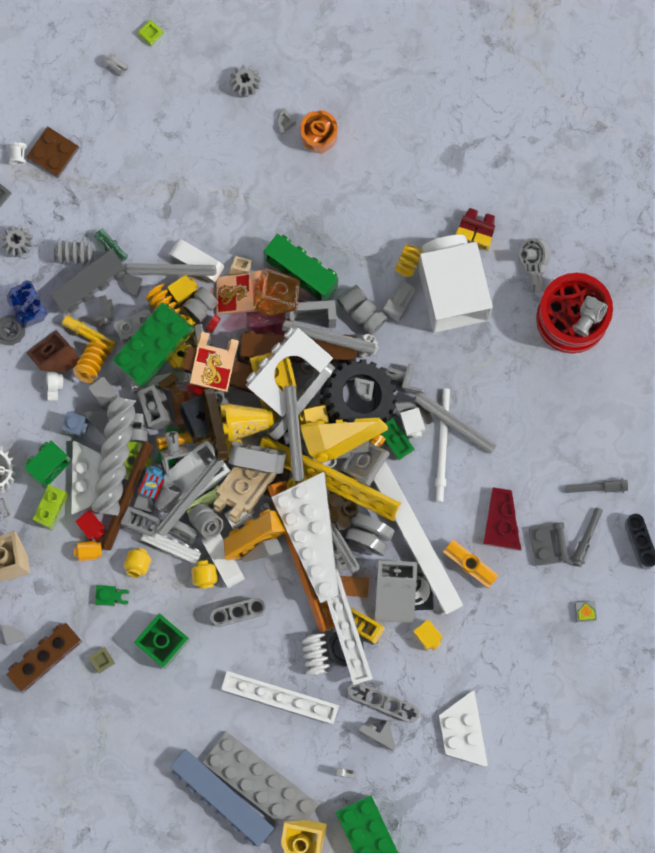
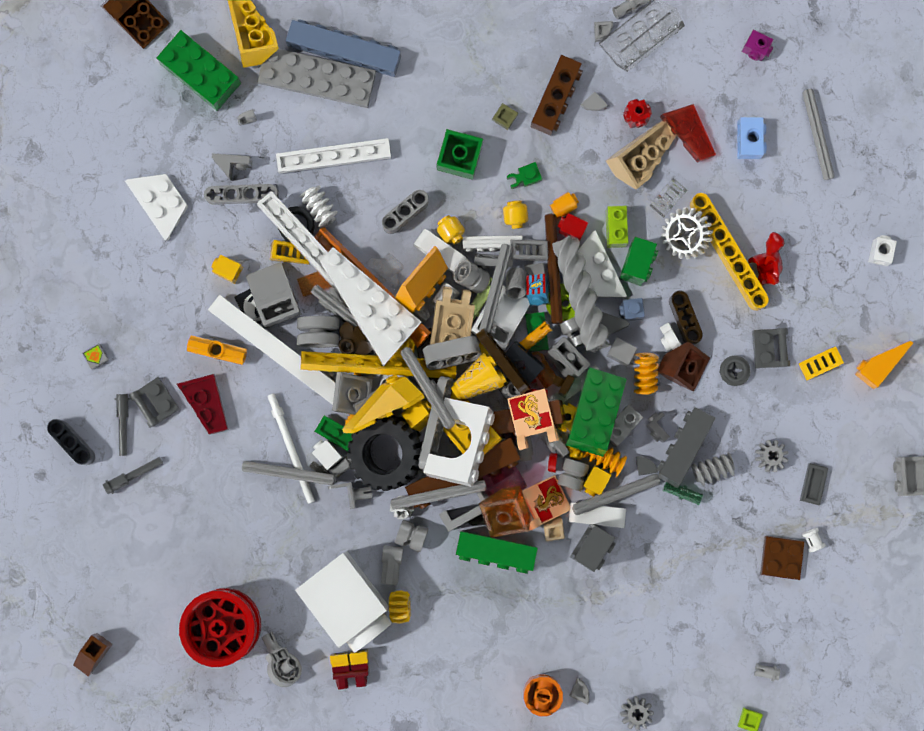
camera: 155 degrees right, 5 degrees up
clear blue brick [7,280,48,328] -> none
yellow axle [62,314,116,351] -> none
light grey bracket [160,431,189,477] -> none
light grey slope [242,538,282,562] -> none
light grey piece [337,285,368,315] -> none
light grey tile [354,378,374,402] -> none
light grey connector [572,296,607,337] -> none
none -> dark grey brick [570,524,616,572]
none -> dark brown beam [669,291,703,345]

